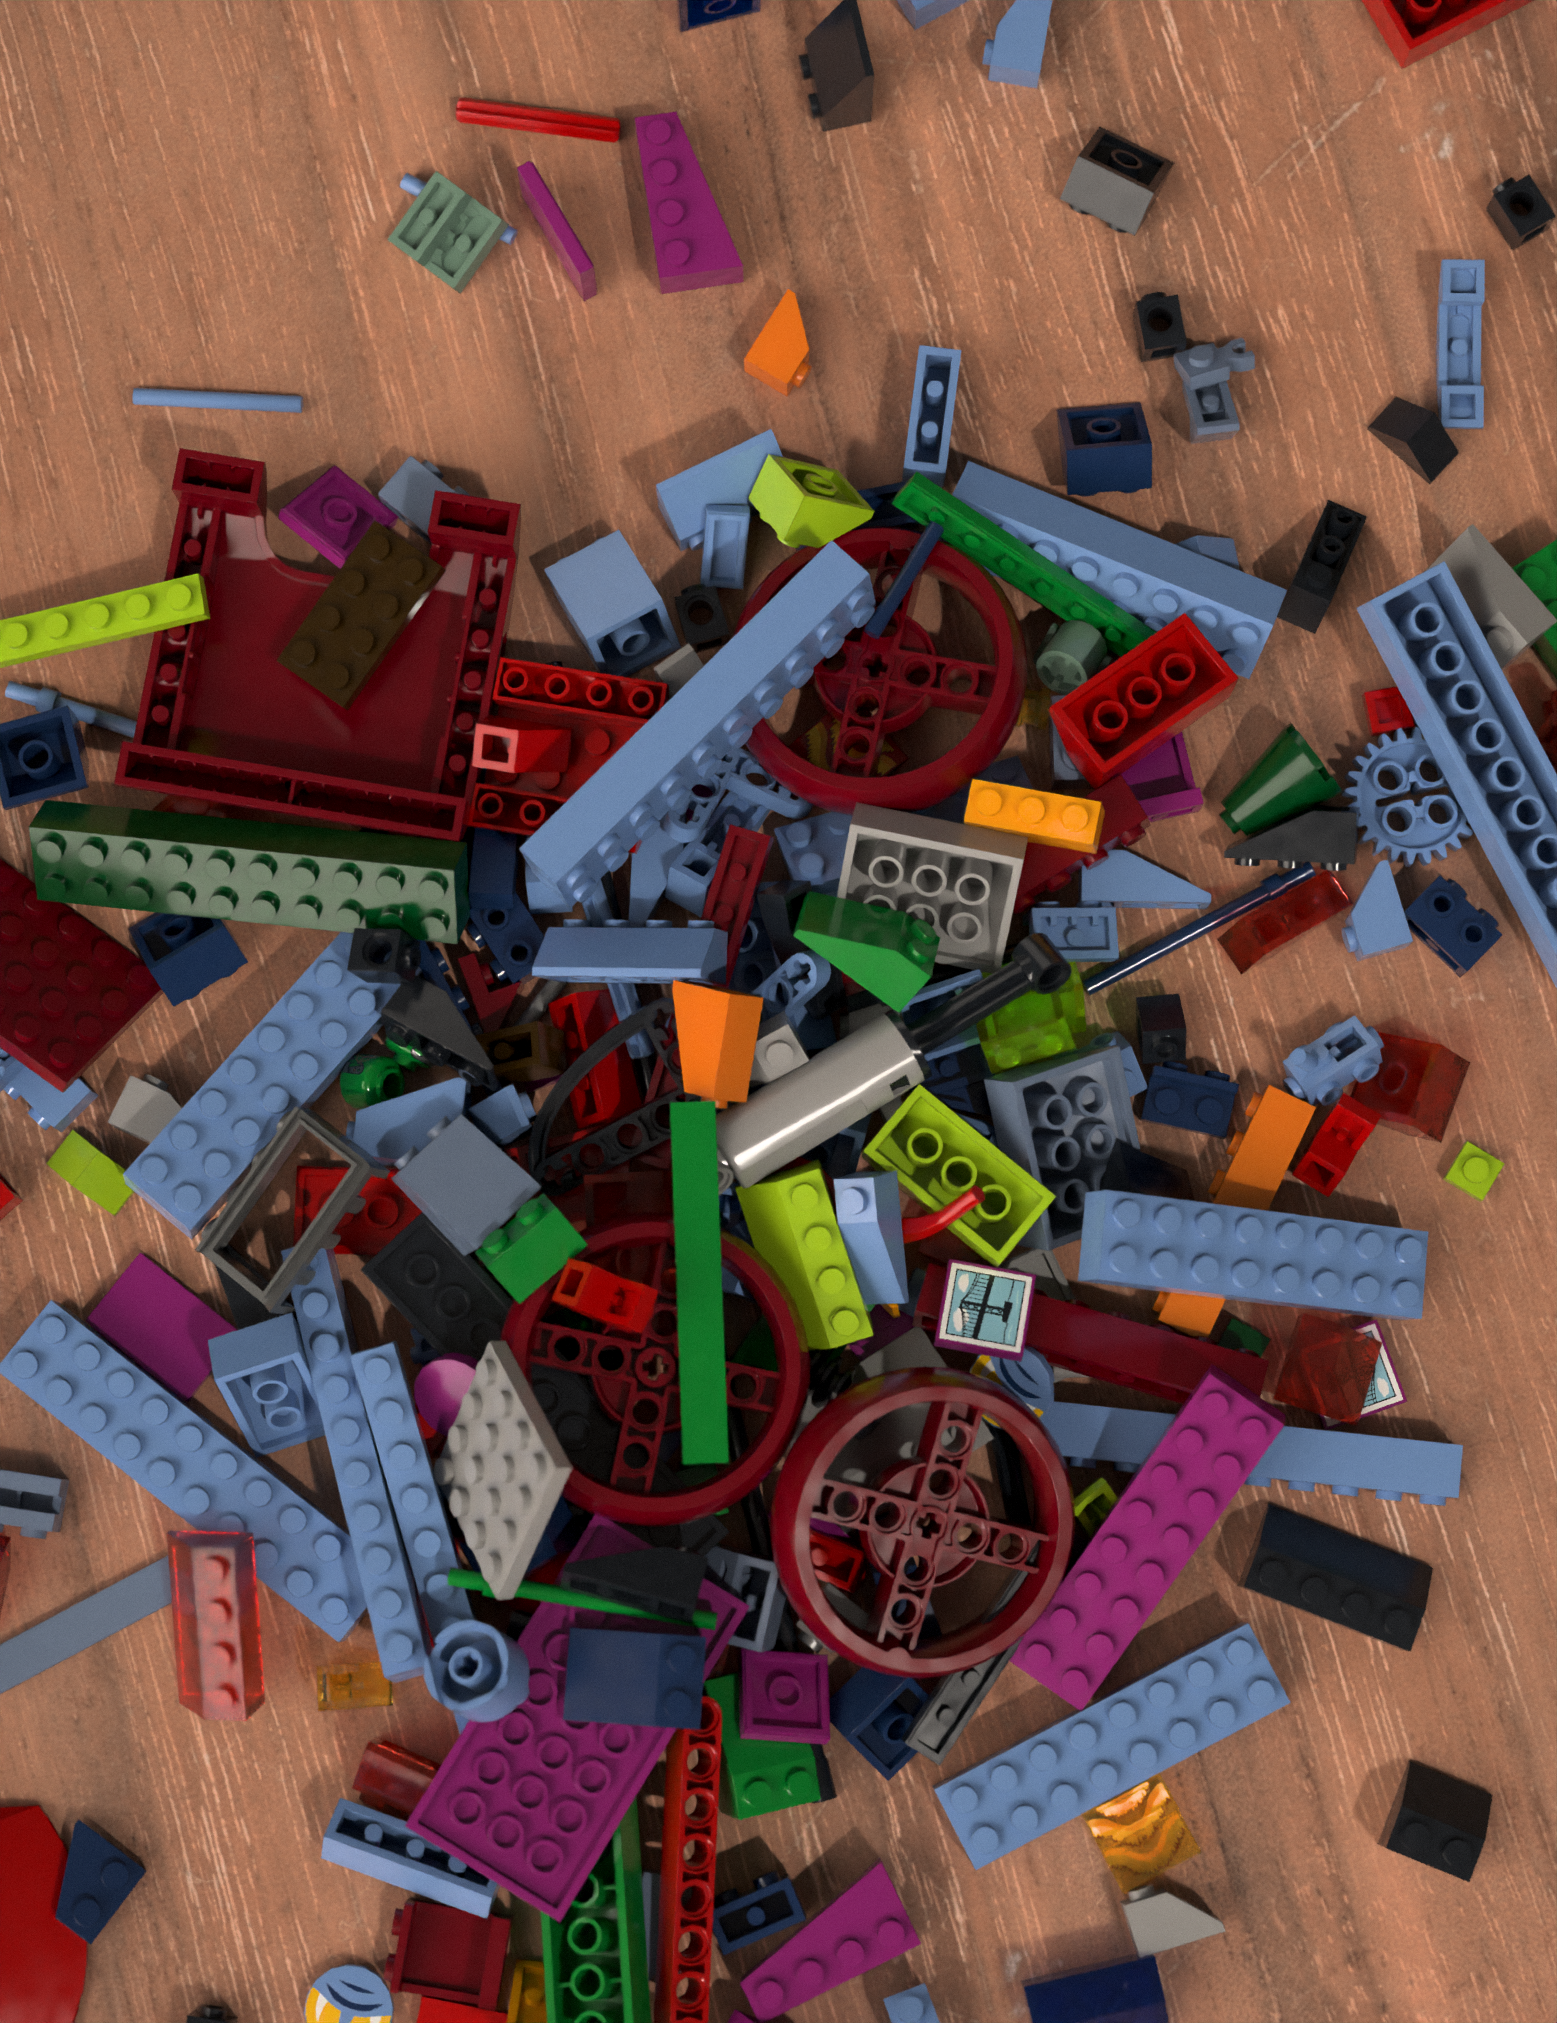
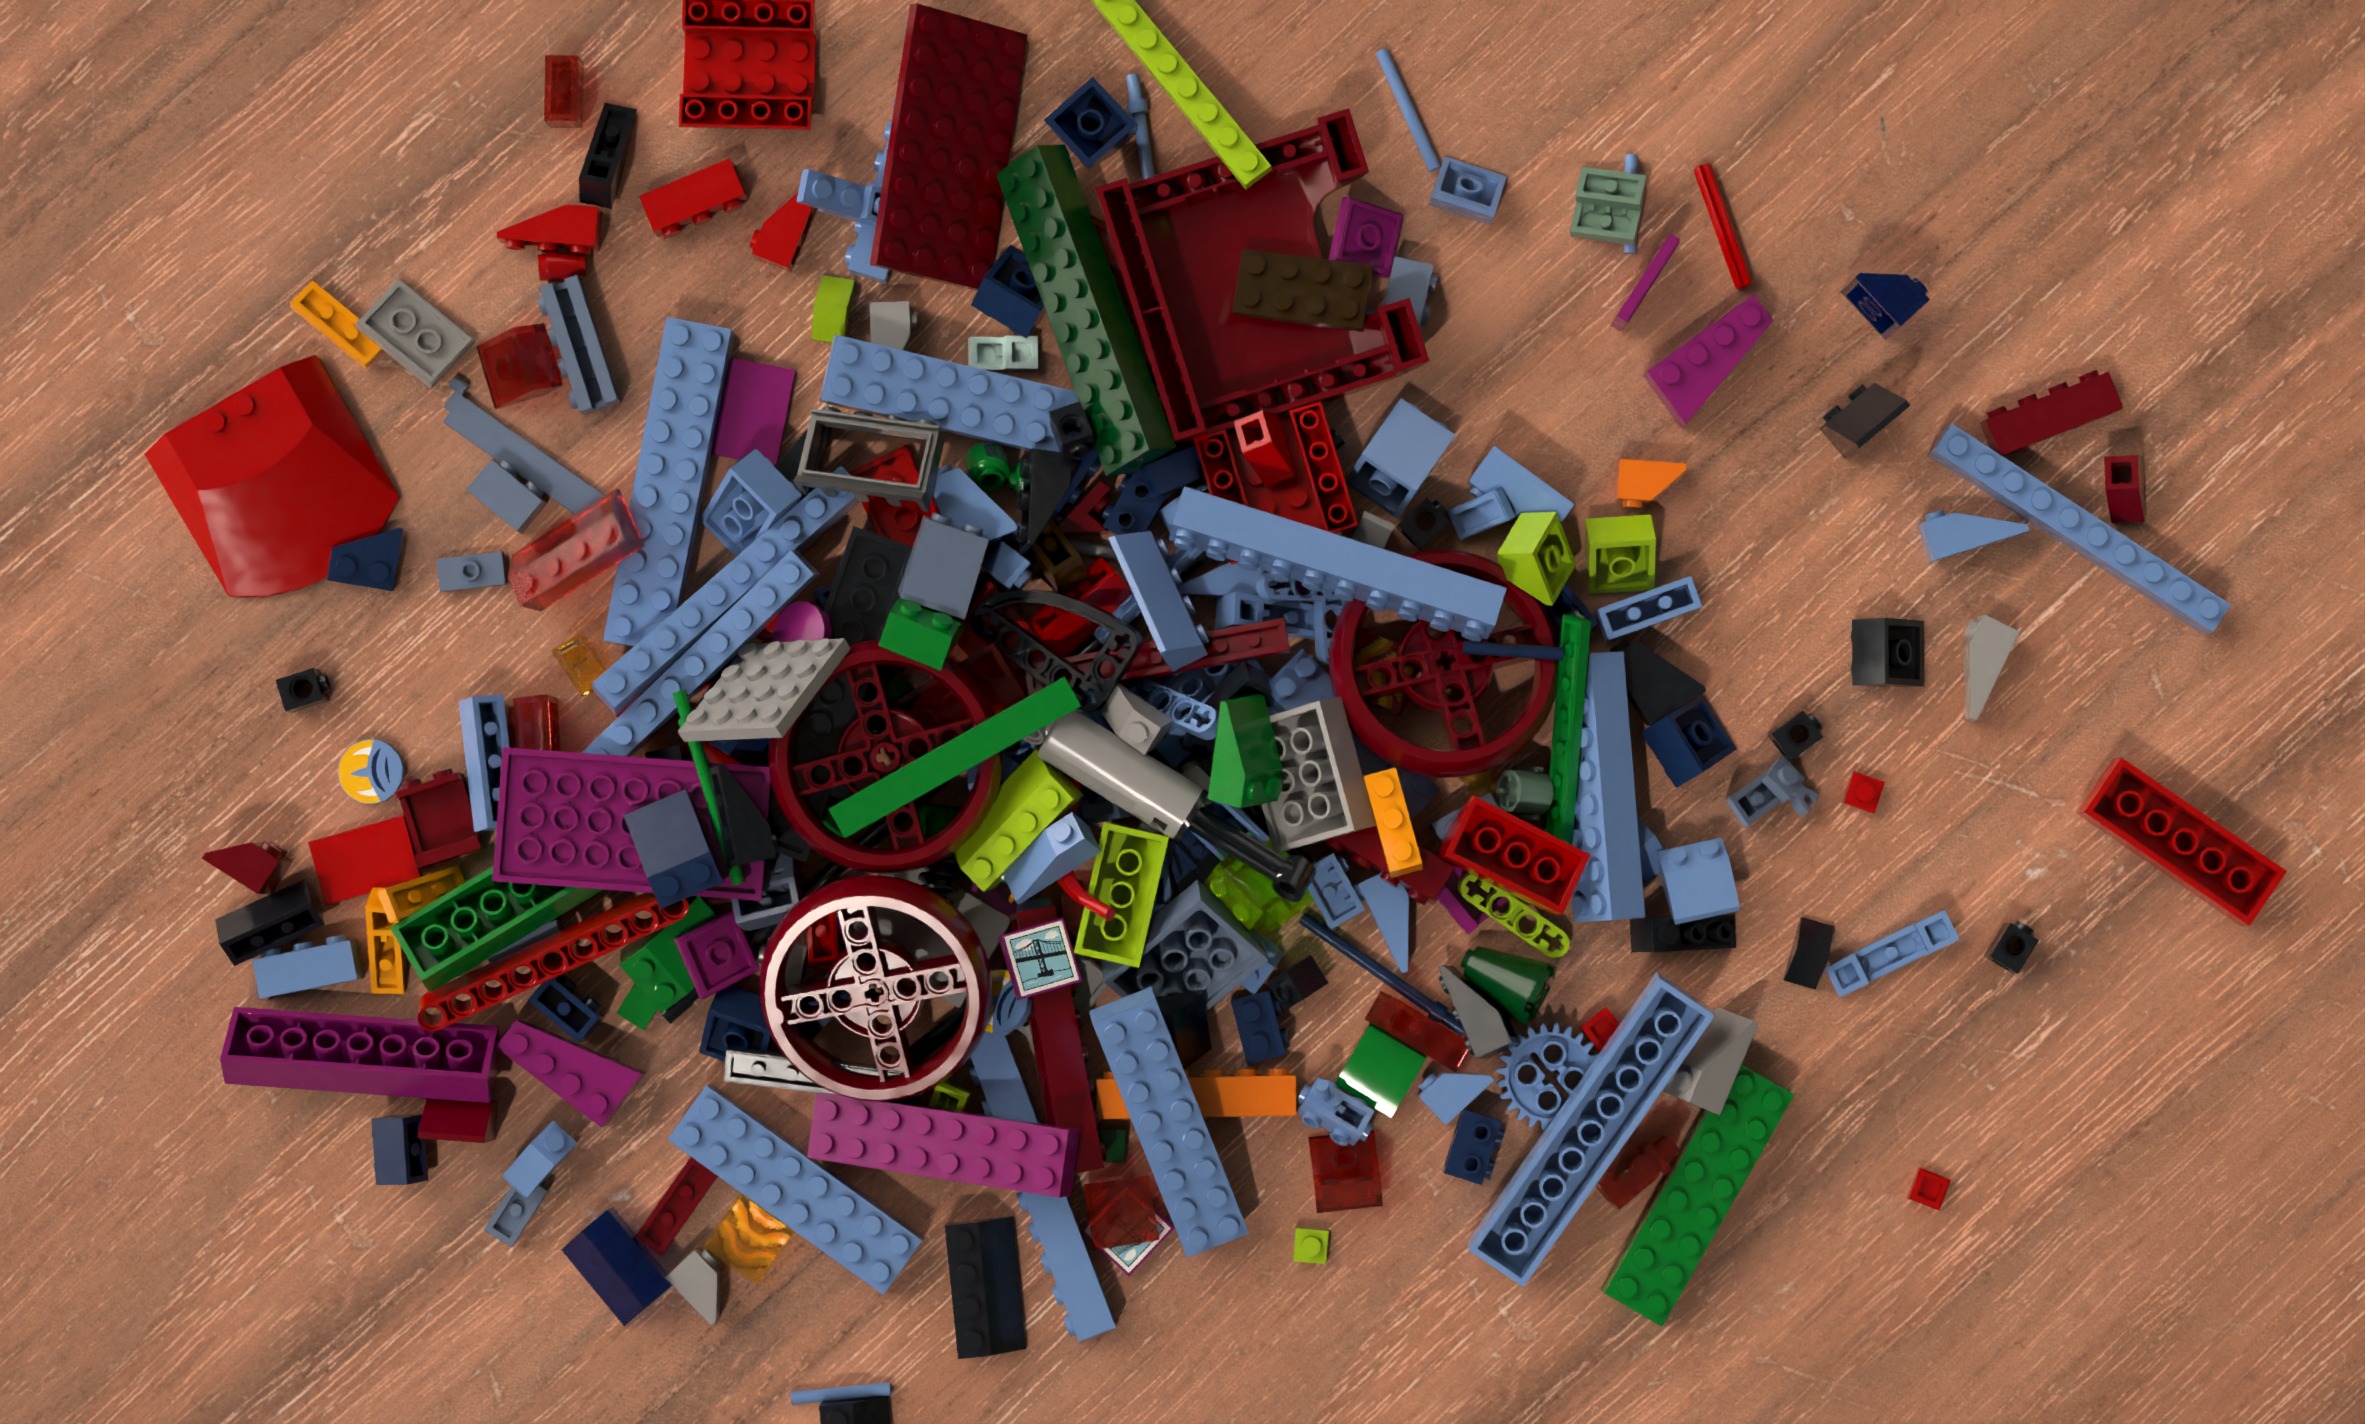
camera: 70 degrees right, 5 degrees up
medium blue brick [424,1620,529,1722] -> none
red brick [552,1258,659,1334] -> none
orange slope [672,980,764,1108] -> none
red brick [1291,1093,1381,1197] -> none
none -> sand blue plate [436,551,507,592]
none -> sand blue brick [467,459,547,534]
none -> green tile [616,985,658,1030]
none -> dark red plate [635,1157,718,1256]
none -> medium blue bar [791,1382,891,1405]
none -> light aqua slope [968,335,1038,371]
none -> green slope [1335,1023,1427,1118]
none -> medium blue slope [1429,156,1507,225]
none -> lime beam [1458,872,1570,958]
none -> lime slope [1585,514,1656,594]
none -> black slope [1609,640,1707,727]
none -> medium blue slope [1657,837,1740,925]
none -> red plate [1842,771,1885,814]
none -> light grey slope [1963,614,2020,722]

